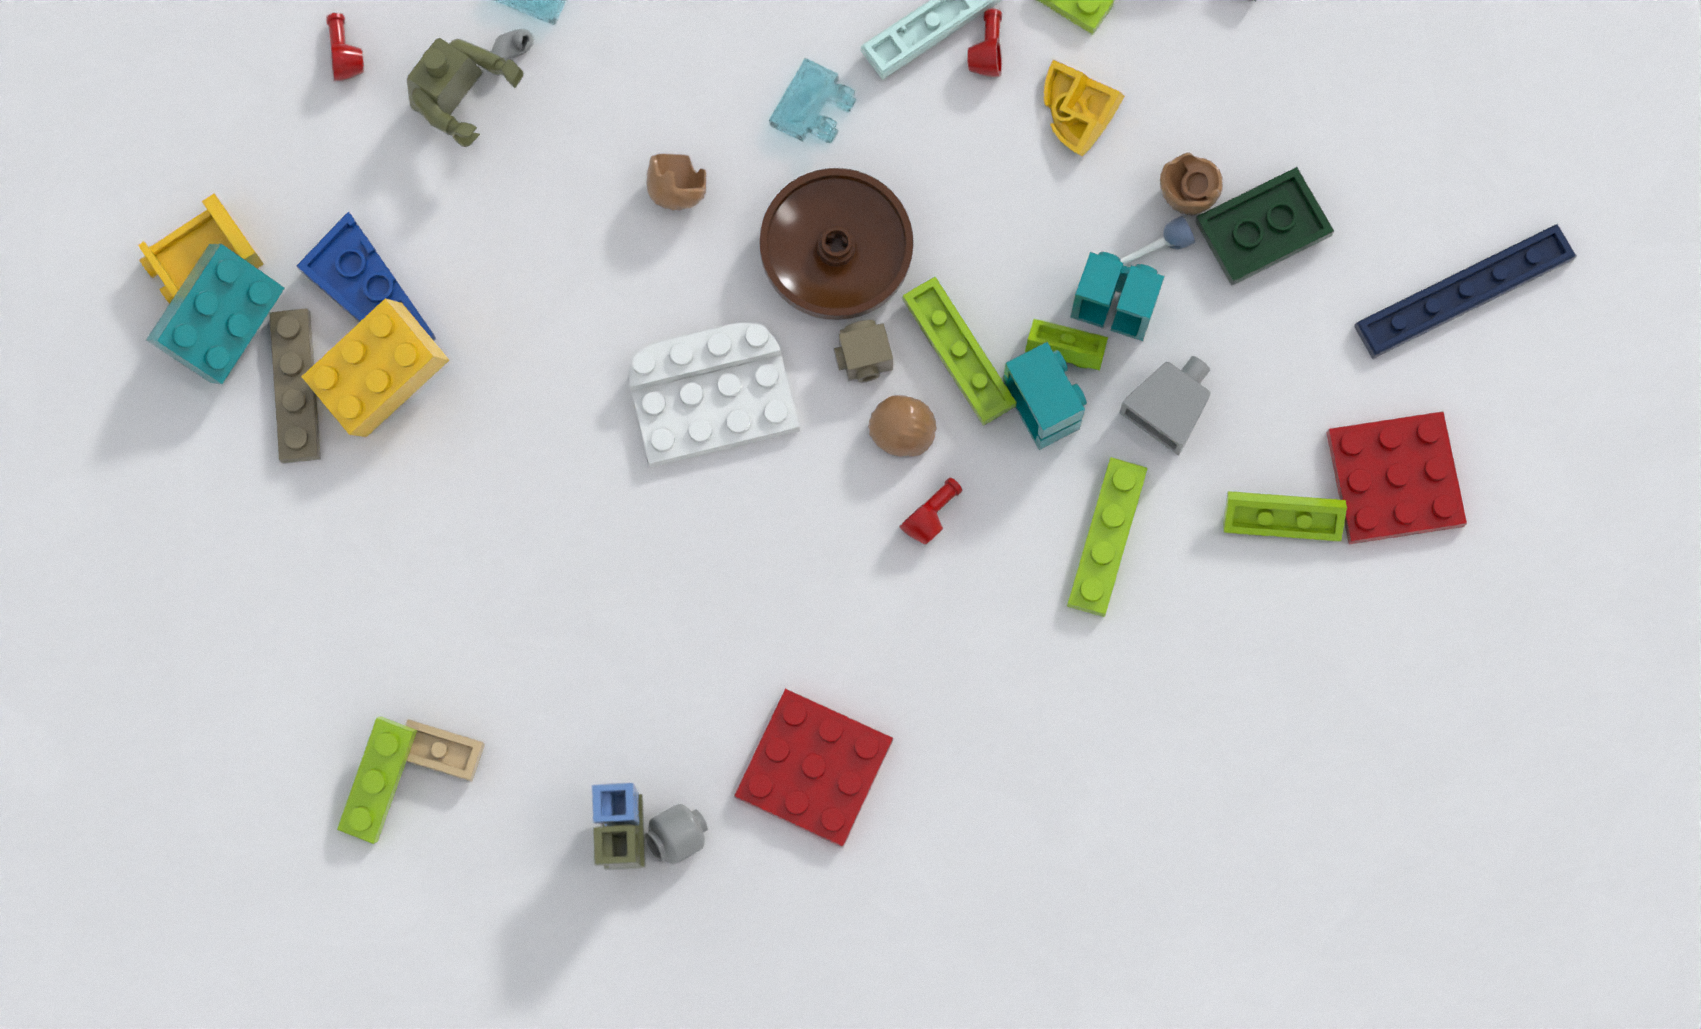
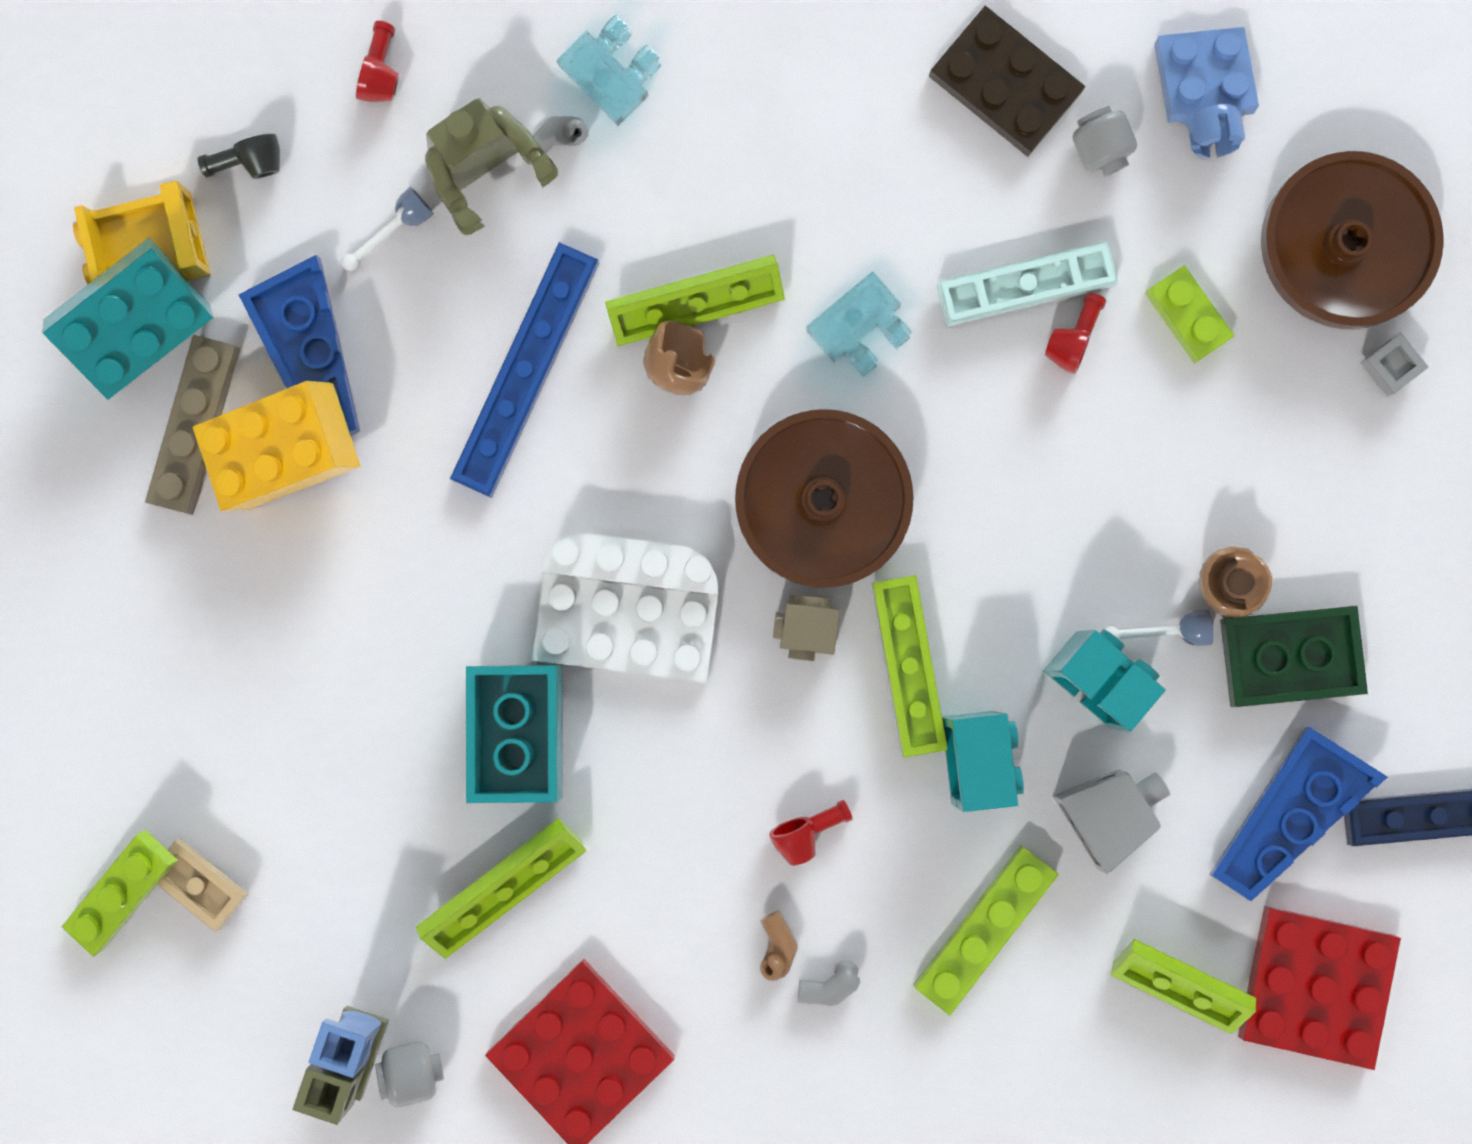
camera: 20 degrees right, 10 degrees up
medium nougat hair [868,395,937,457] -> none
lime plate [1025,319,1108,371] -> none
yellow brick [1044,60,1125,157] -> none
none -> pearl dark grey bar [198,134,280,179]
none -> hinge [341,186,434,271]
none -> lime plate [416,818,587,959]
none -> blue tile [450,242,600,498]
none -> teal brick [466,665,563,803]
none -> lime plate [605,254,785,347]
none -> medium nougat arm [760,910,798,981]
none -> light grey arm [798,961,860,1006]
none -> blue wing [1209,727,1388,901]

